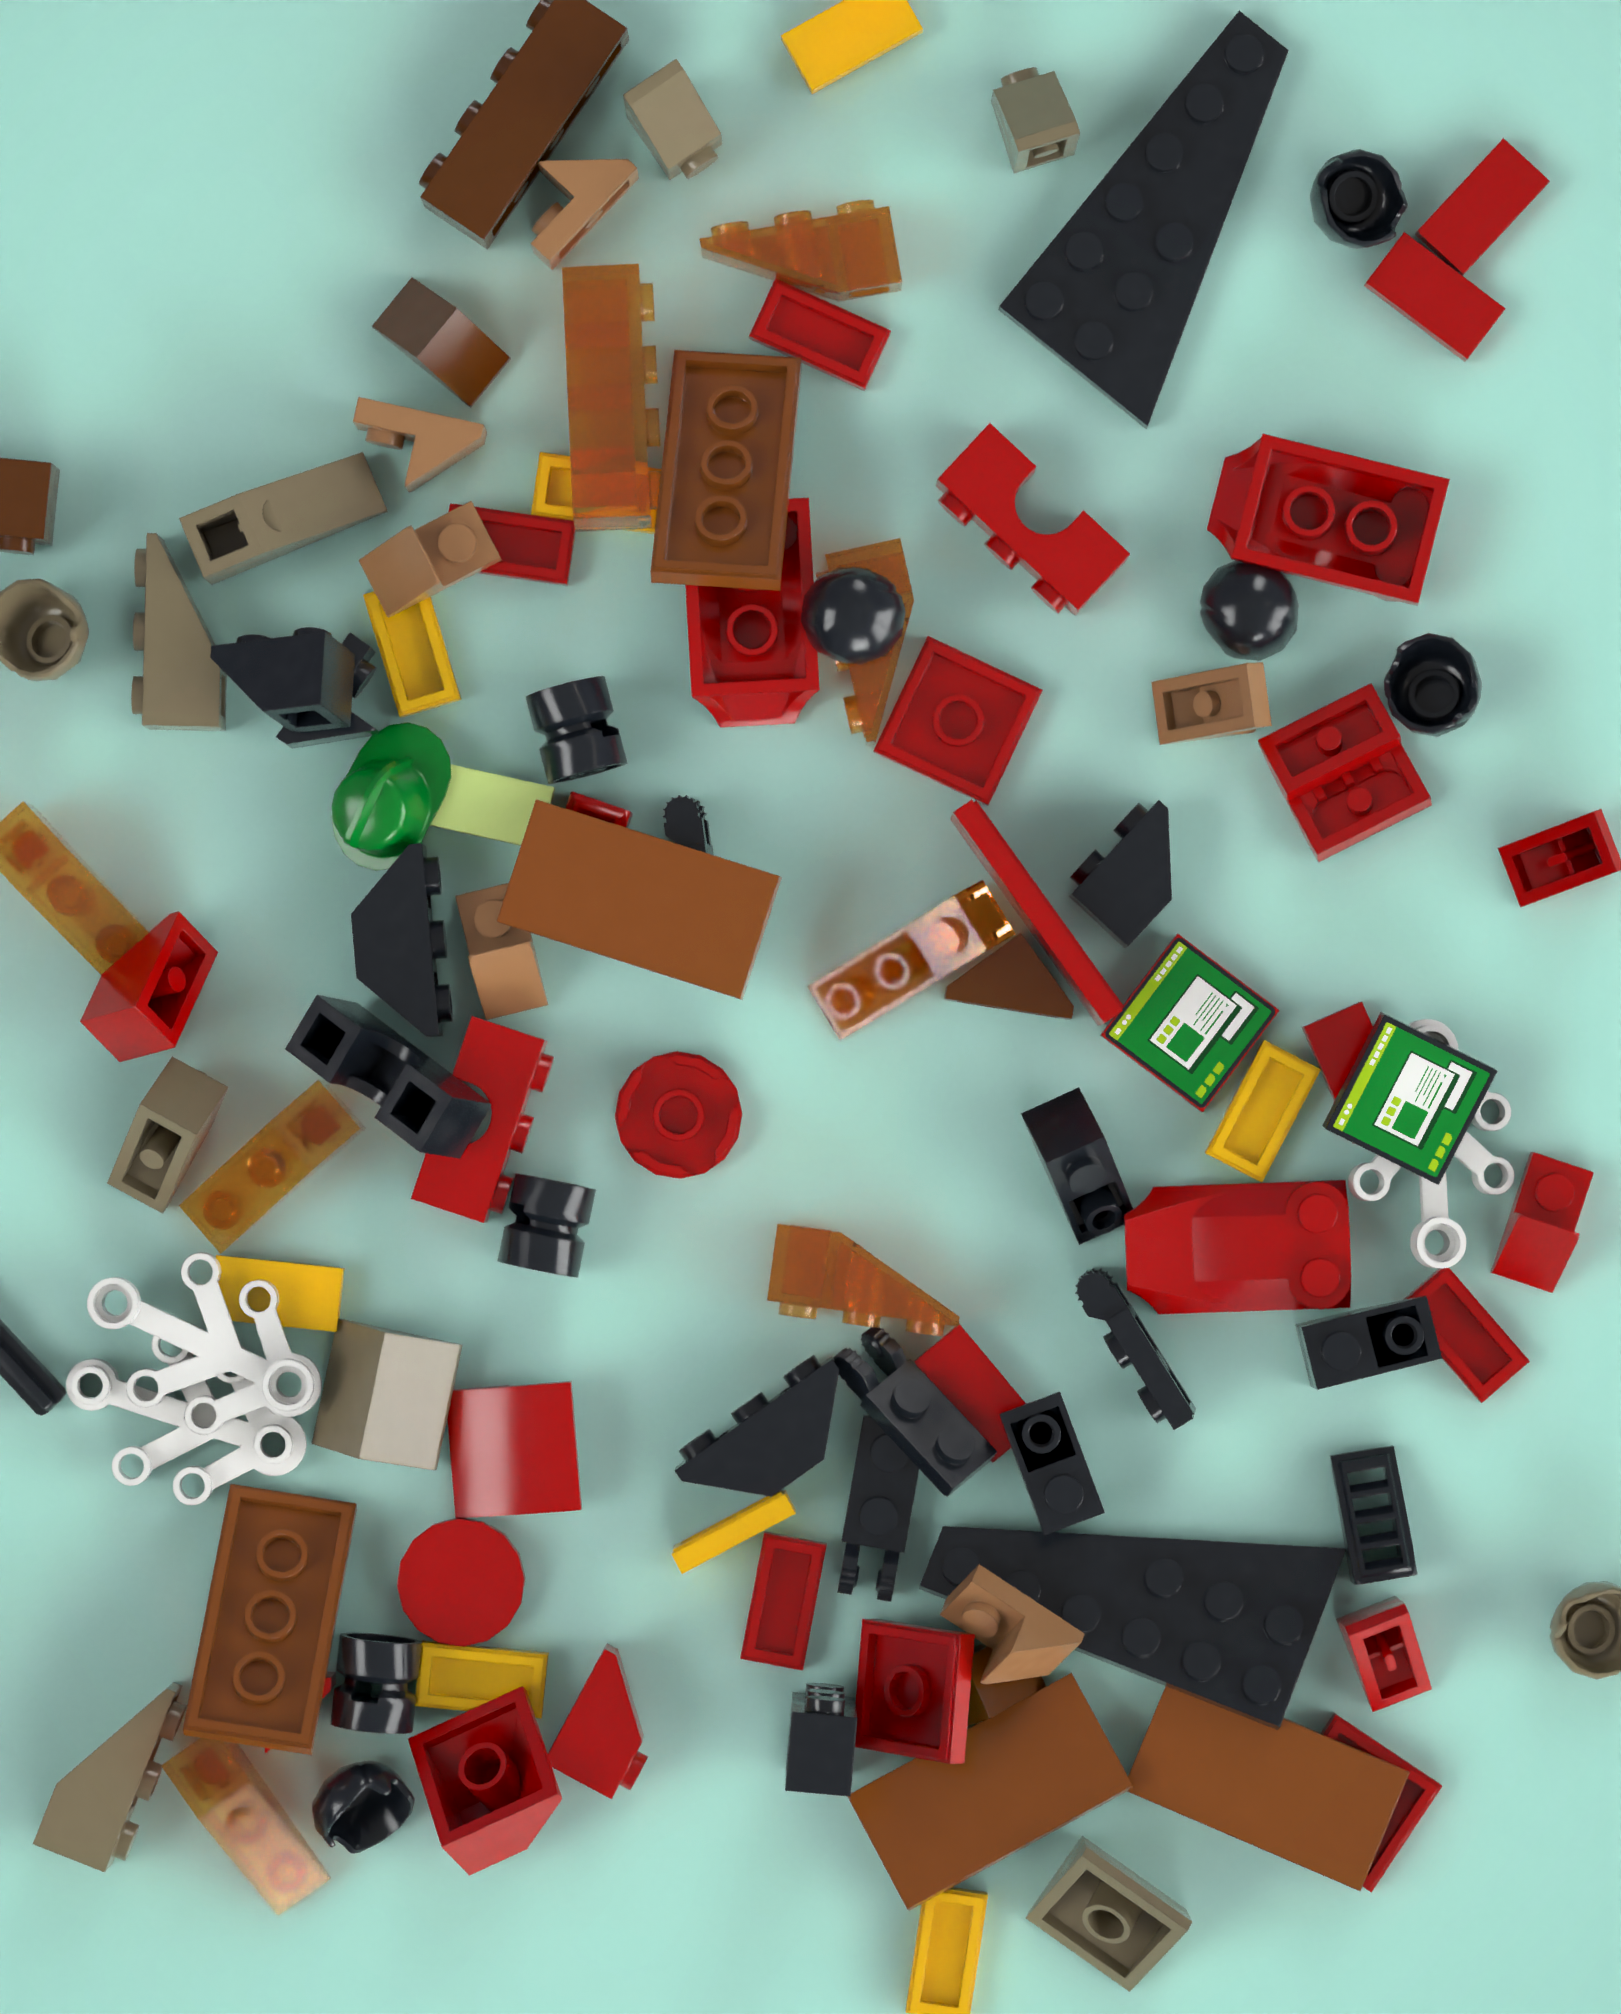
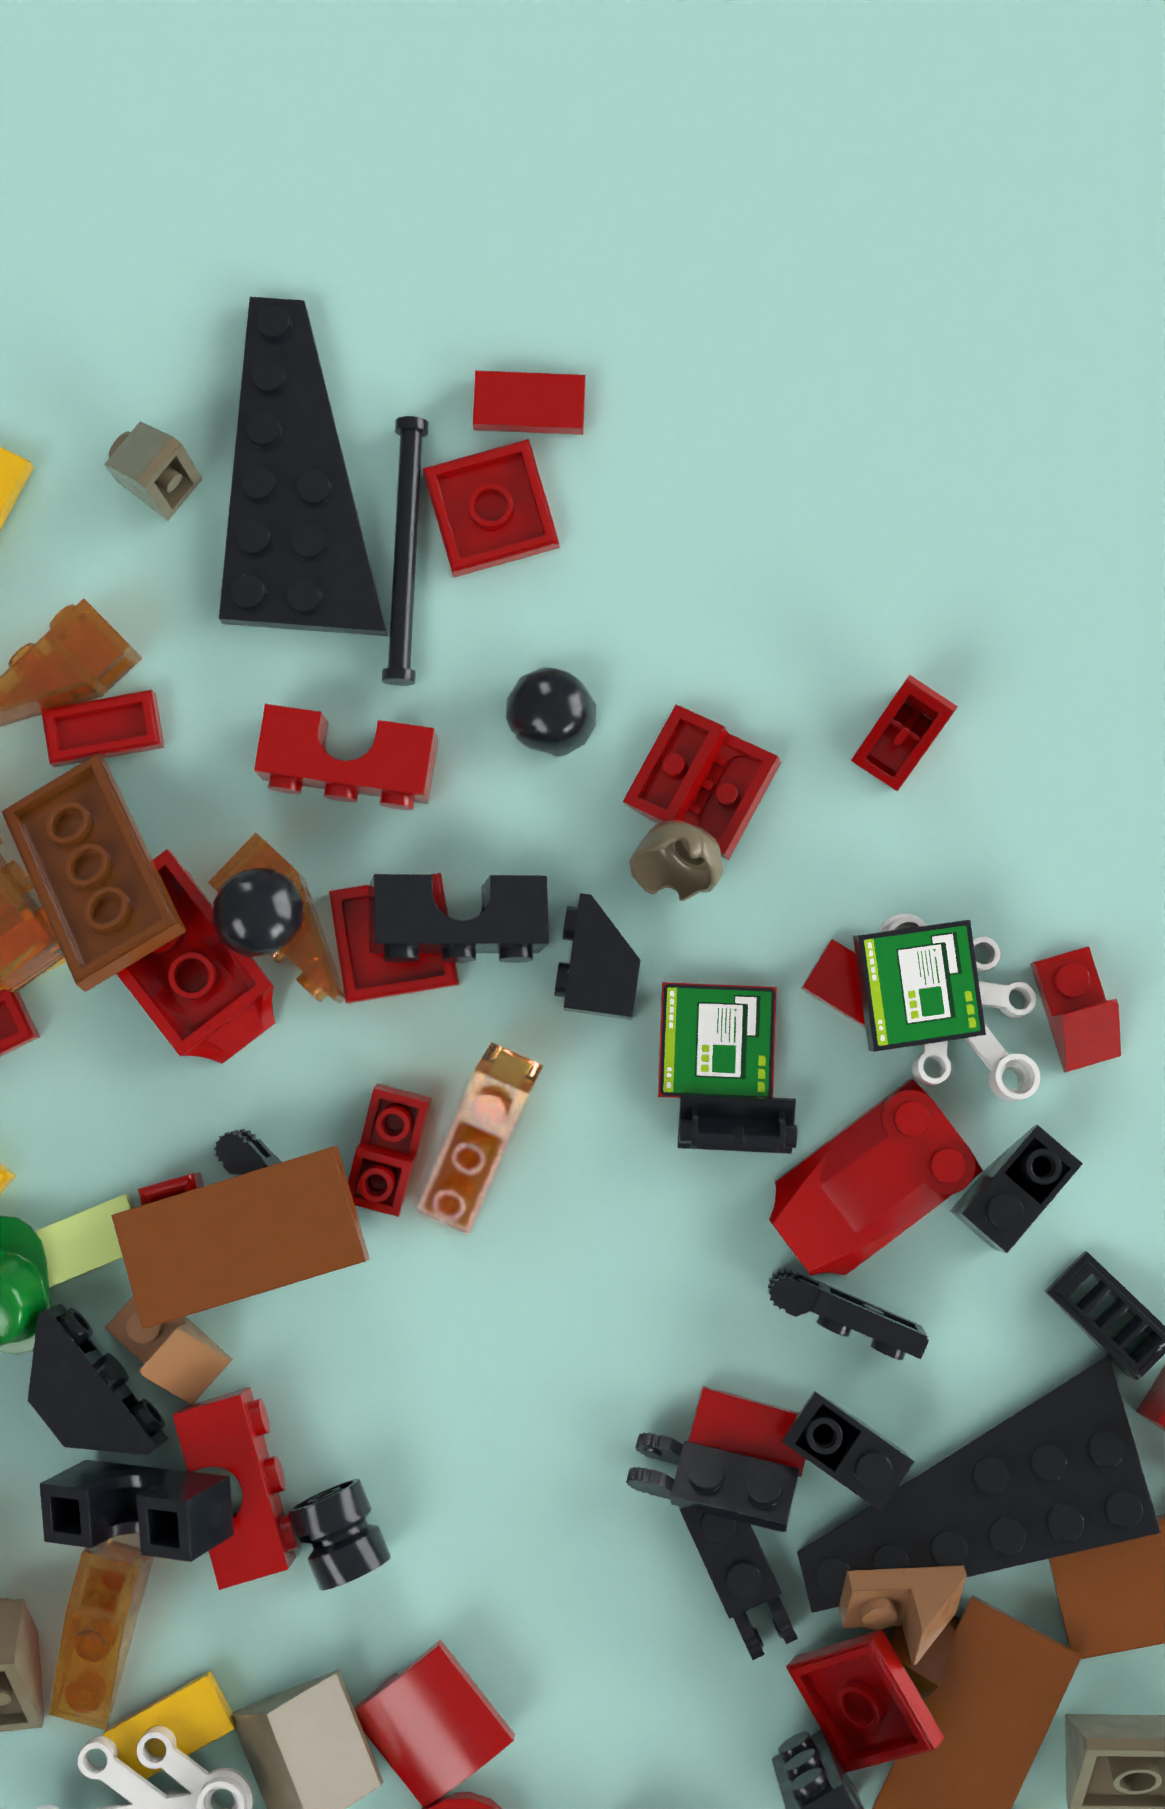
camera: 30 degrees left, 5 degrees down
black wheel [526,676,628,784] -> none
red tile [615,1051,743,1179] -> none
yellow tile [671,1490,796,1574] -> none
black slope [674,1355,839,1497] -> none
red tile [740,1531,827,1671] -> none
clear orange slope [767,1223,960,1336] -> none
reddish brown slope [944,933,1074,1020] -> none
red tile [950,799,1123,1026] -> none
black slope [1021,1087,1133,1245] -> none
medium nougat slope [1151,662,1272,745] -> none
yellow tile [1204,1040,1321,1183] -> none
red slope [1207,434,1450,606] -> none
black hair [1310,149,1408,249] -> none
black hair [1384,633,1482,737] -> none
red tile [1403,1268,1530,1403] -> none
red tile [1415,138,1550,276] -> none
none -> red slope [348,1083,432,1217]
none -> black arch [368,874,549,963]
none -> black bar [382,416,429,686]
none -> red tile [423,439,560,578]
none -> dark tan hair [629,820,724,901]
none -> black hinge [677,1093,797,1154]

